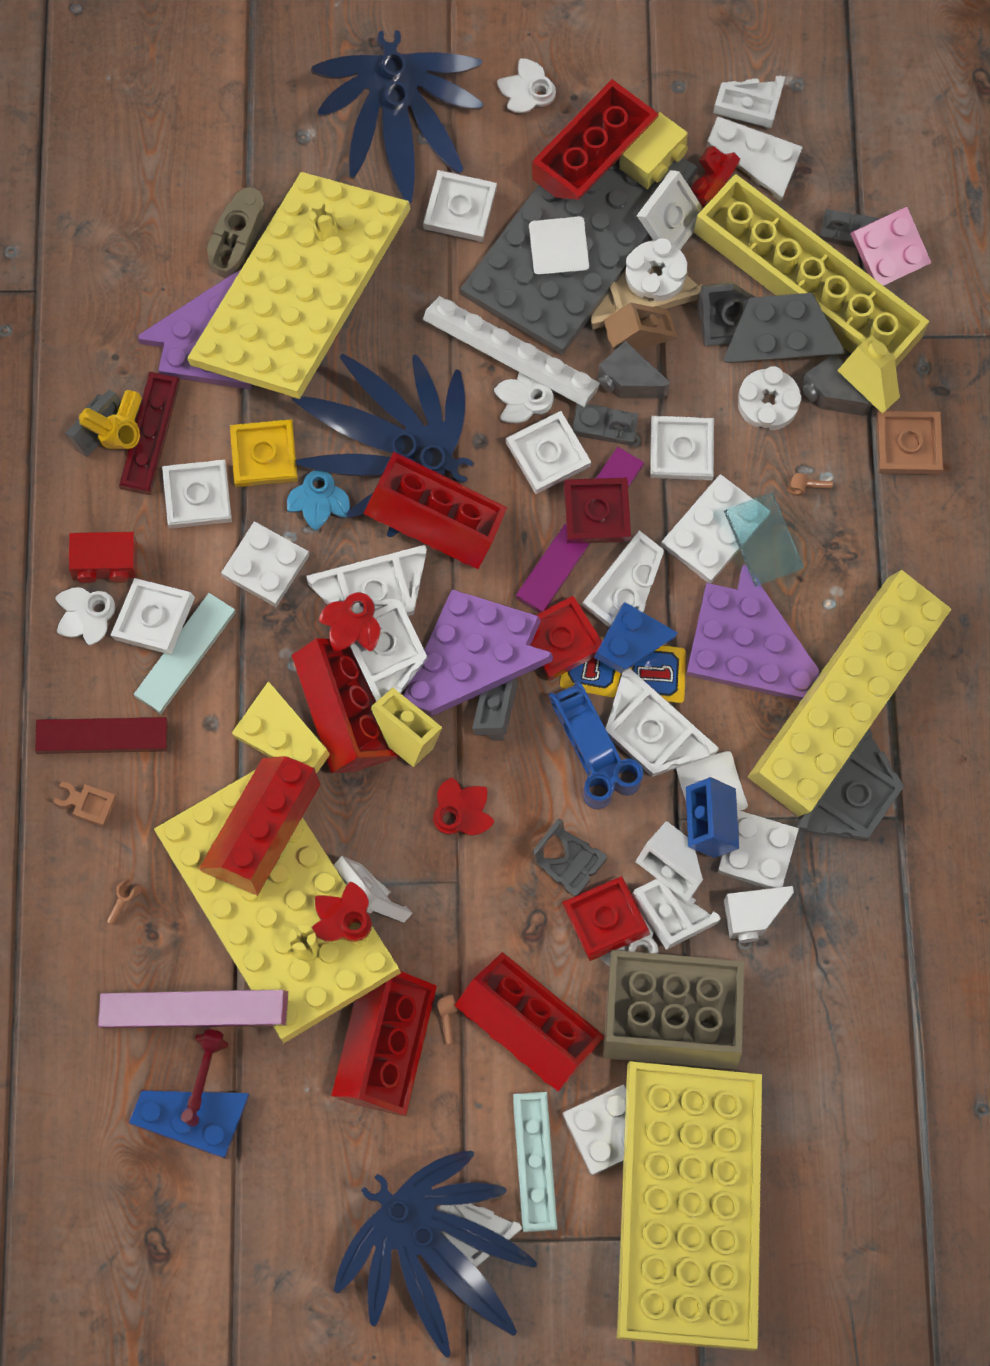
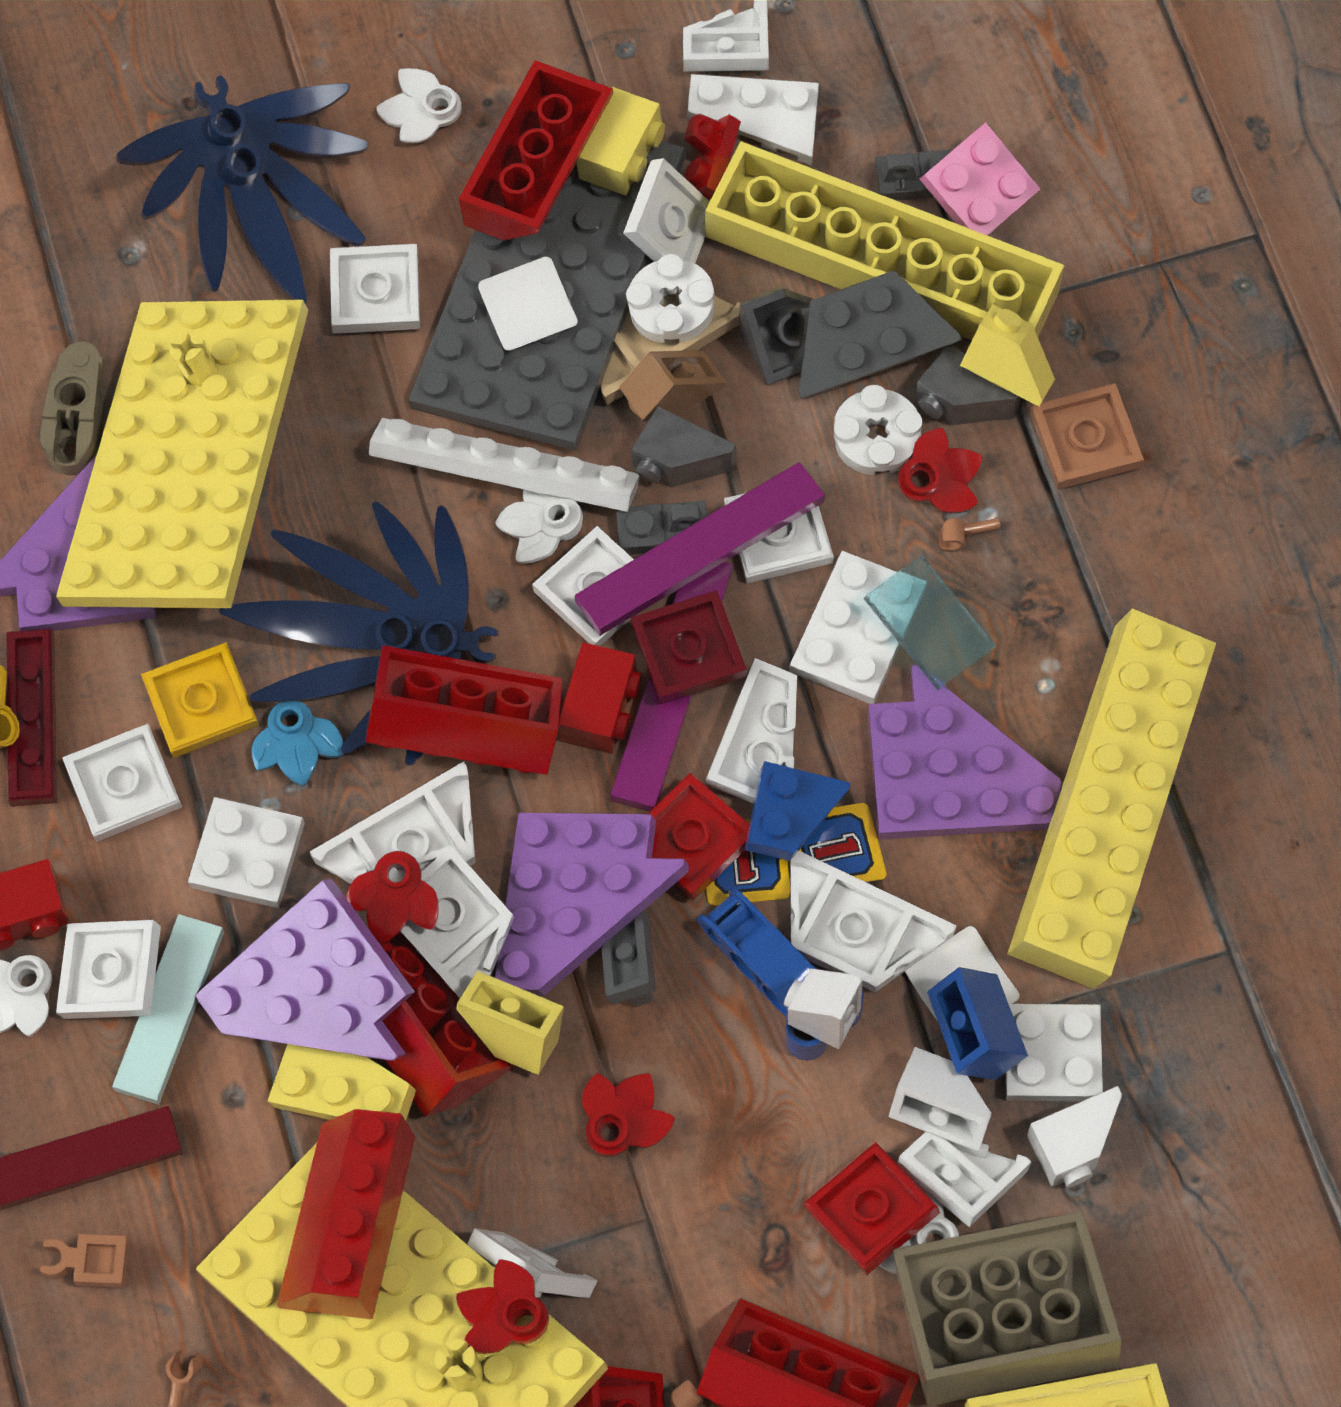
camera: 10 degrees left, 5 degrees down
dark grey piece [533,819,607,897] -> none
dark grey wing [796,729,904,841] -> none
none -> wing [195,879,415,1061]
none -> red brick [558,642,642,754]
none -> magenta tile [575,462,825,636]
none -> white slope [784,969,863,1049]
none -> red plate [898,428,983,513]

